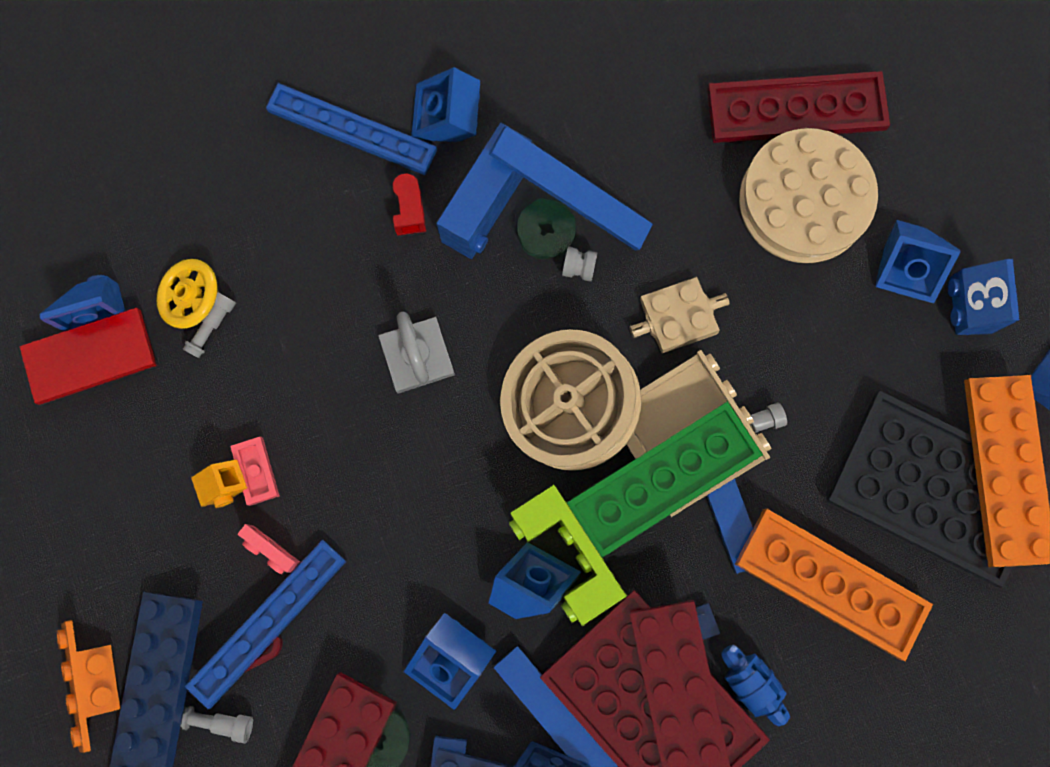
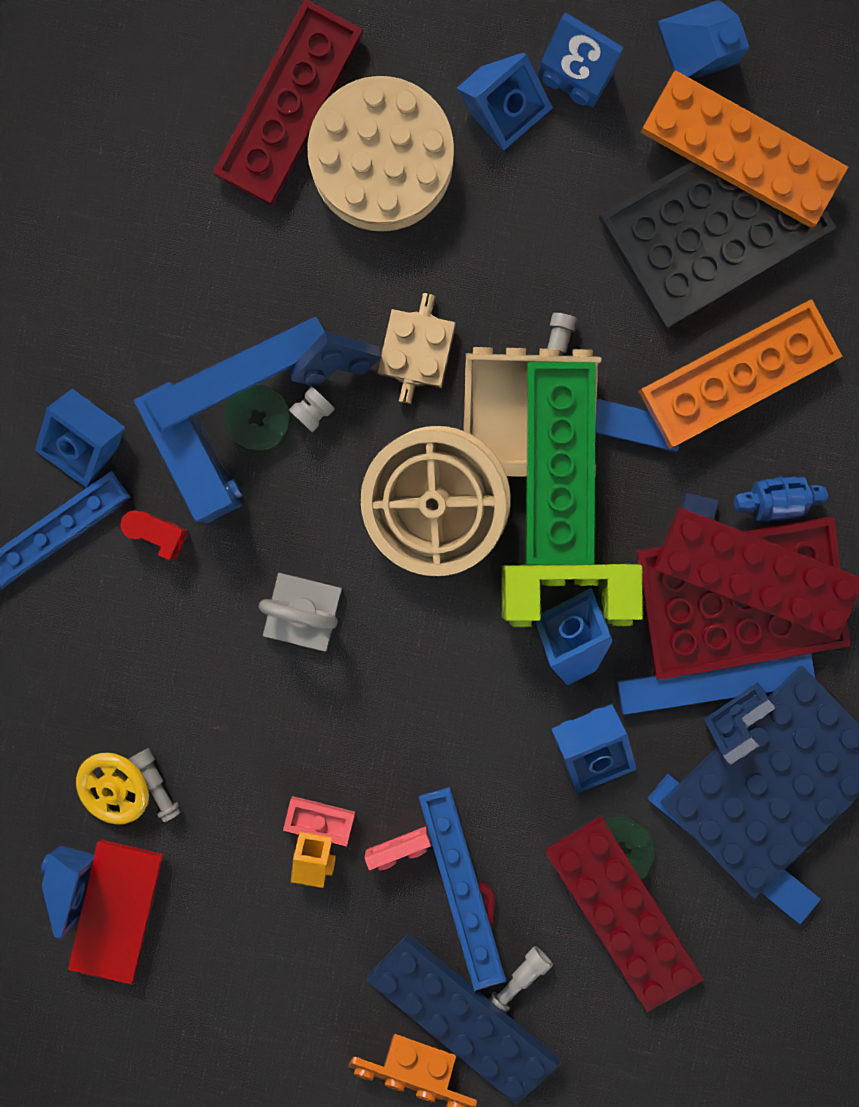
camera: 60 degrees left, 10 degrees up
none -> dark blue plate [289,331,381,388]

